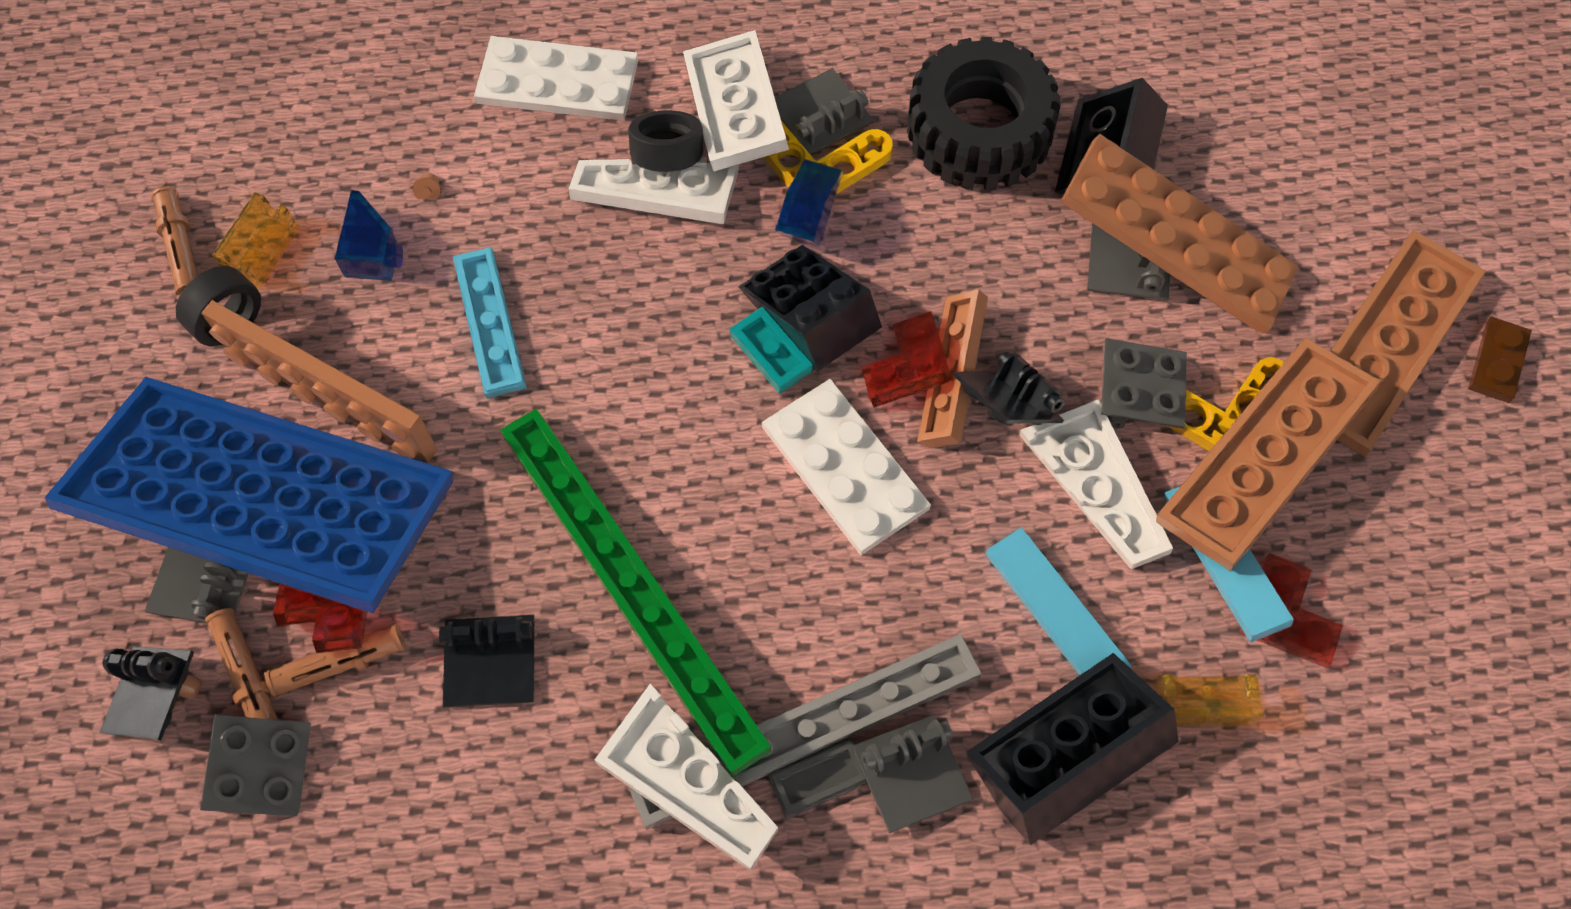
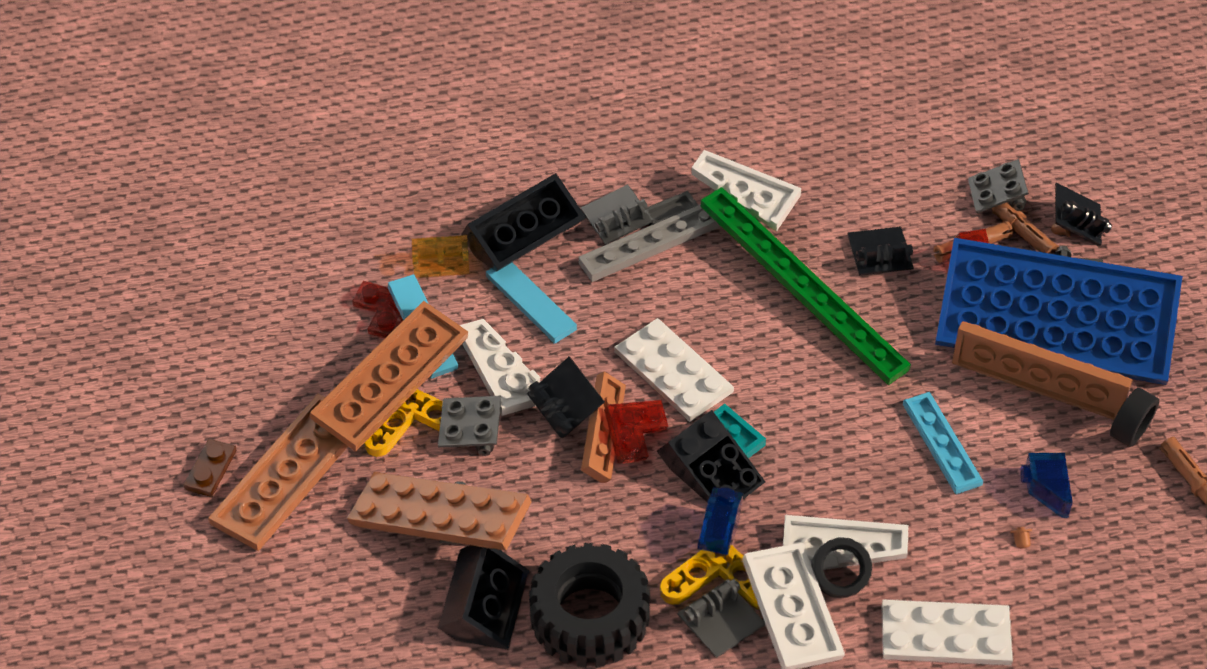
camera: 175 degrees right, 15 degrees down
clear yellow hinge [212,192,301,290] -> none

